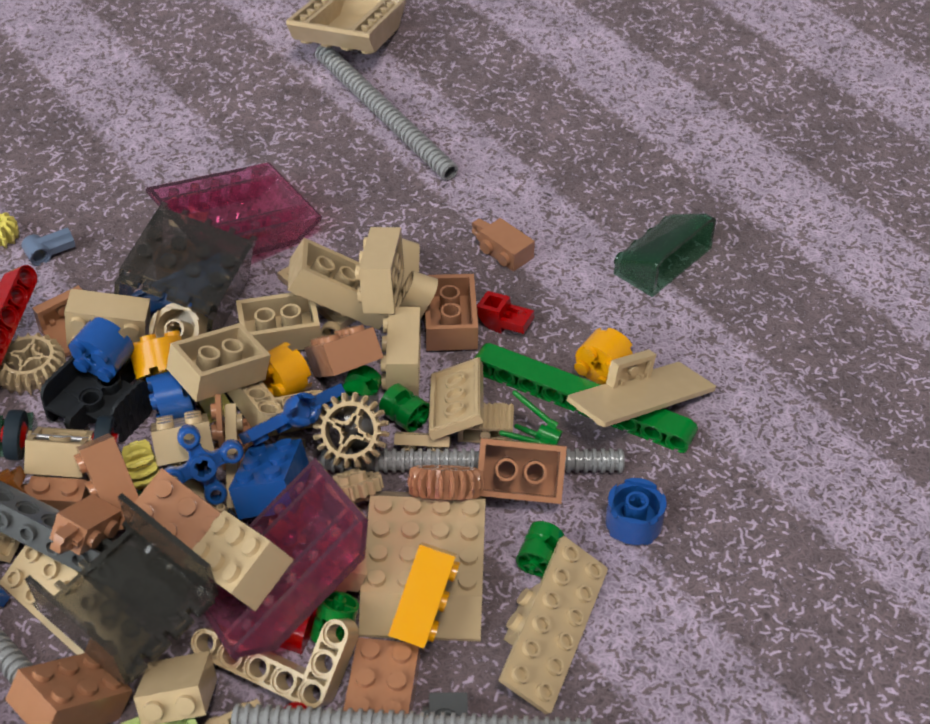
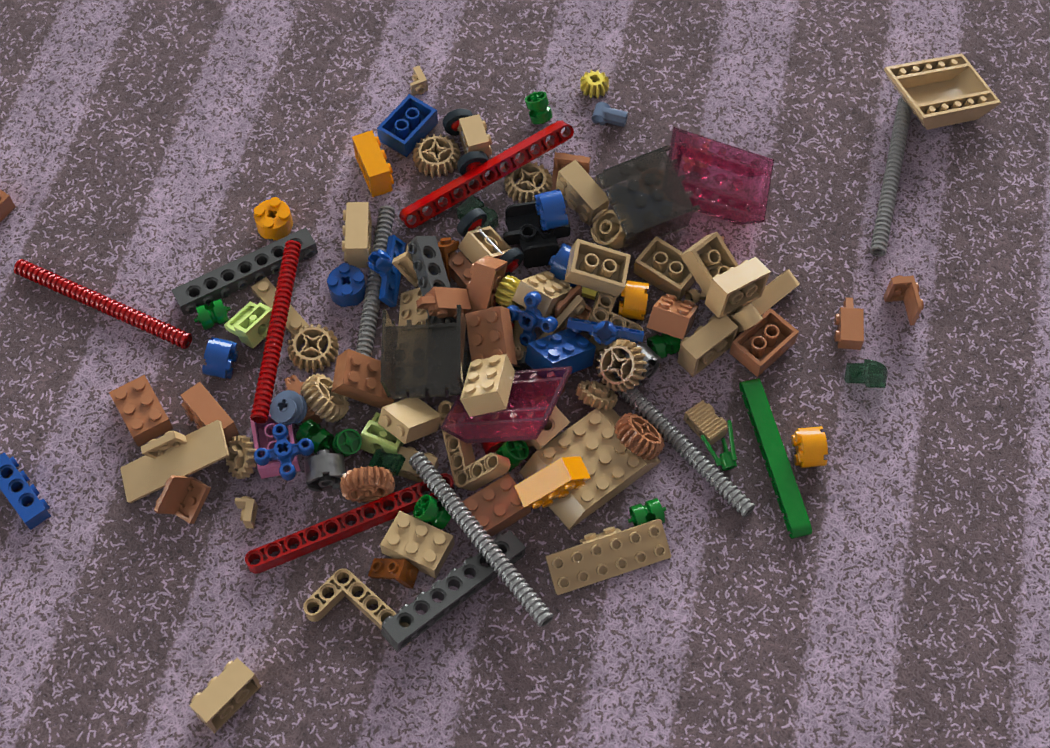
camera: 50 degrees right, 15 degrees up
light orange brick [131,330,182,381] -> none
green wheel [379,383,430,432] -> none
tan plate [394,432,451,451] -> none
tan tile [428,357,484,440] -> none
red brick [477,291,535,334] -> none
nougat brick [478,437,567,504] -> none
tan bracket [567,349,716,427] -> none
blue brick [606,478,667,545] -> none
clear green windscreen [614,213,716,298] -> none
none -> clear green brick [844,359,888,388]
none -> nougat bracket [884,275,924,326]

